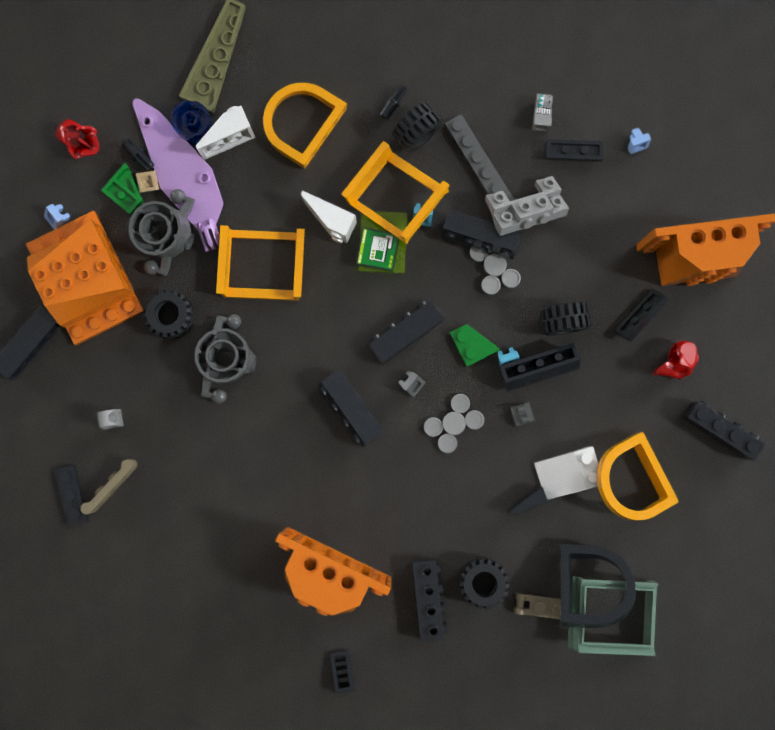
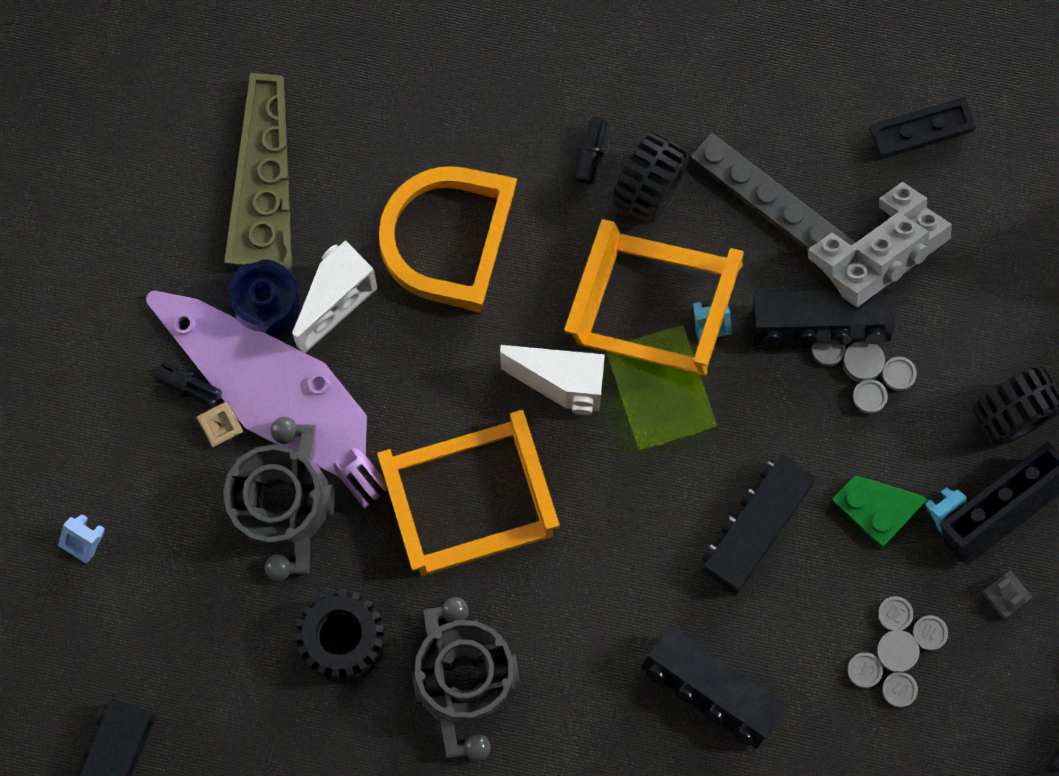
camera: 25 degrees left, 10 degrees down
orange wedge [26,210,144,345] -> none
red head [55,119,100,160] -> none
green wing [101,163,144,216] -> none
tile [356,227,399,272] -> none
dark grey tile [398,371,426,397] -> none
light grey leg [532,94,553,132] -> none
light blue tile [628,128,651,154] -> none

